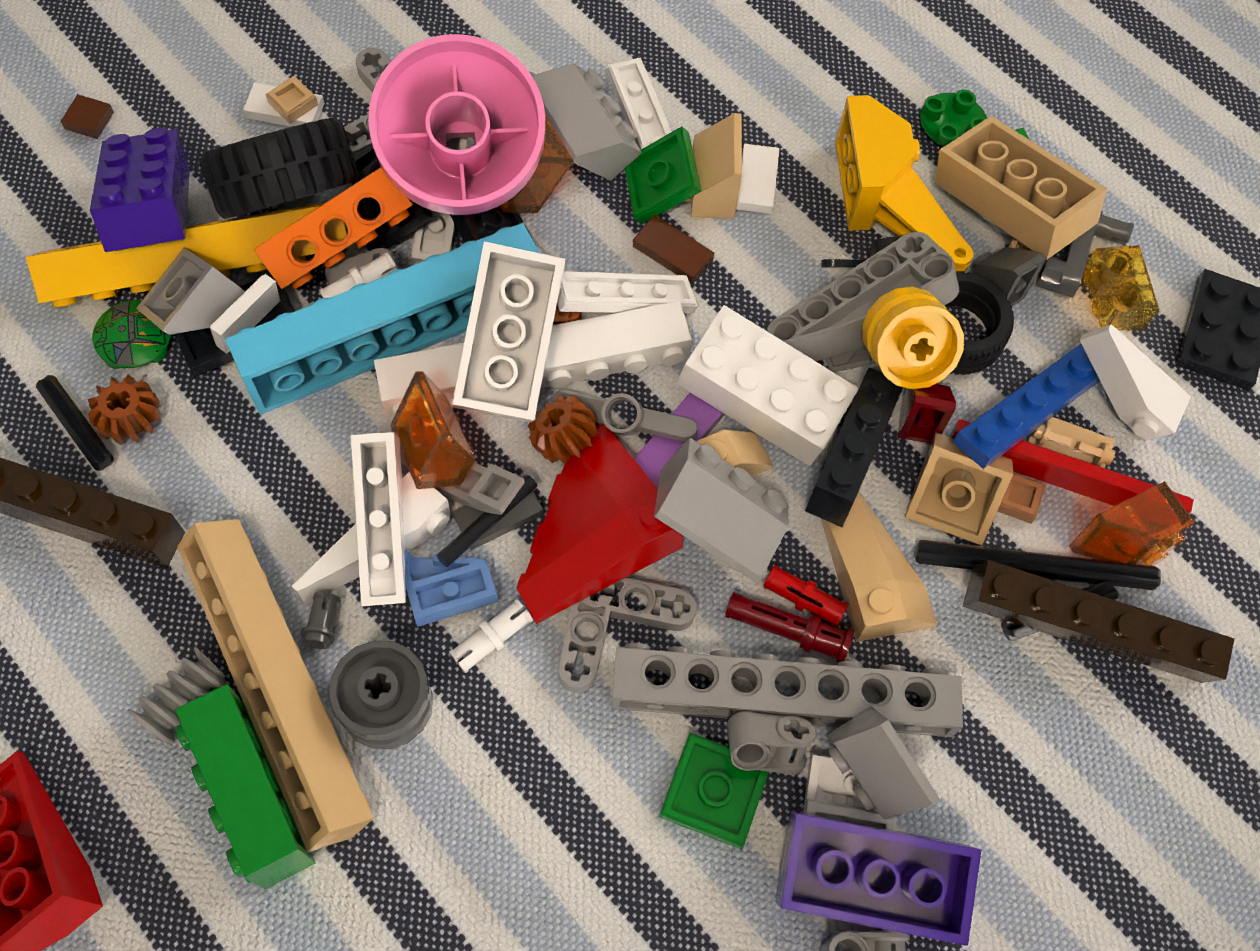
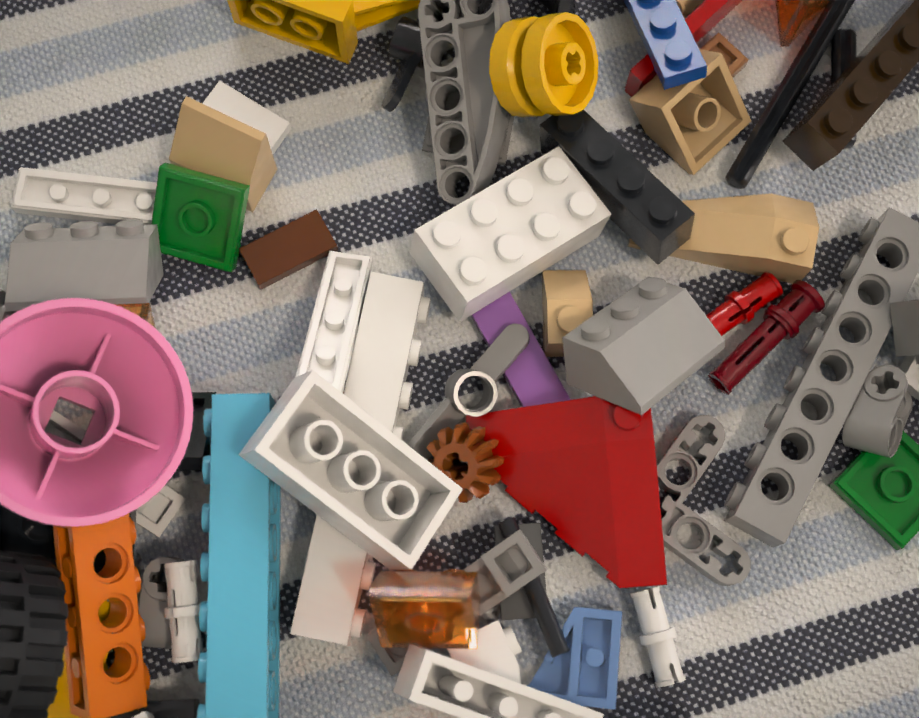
camera: 65 degrees left, 10 degrees up
dark red slope [897,383,956,444] -> none

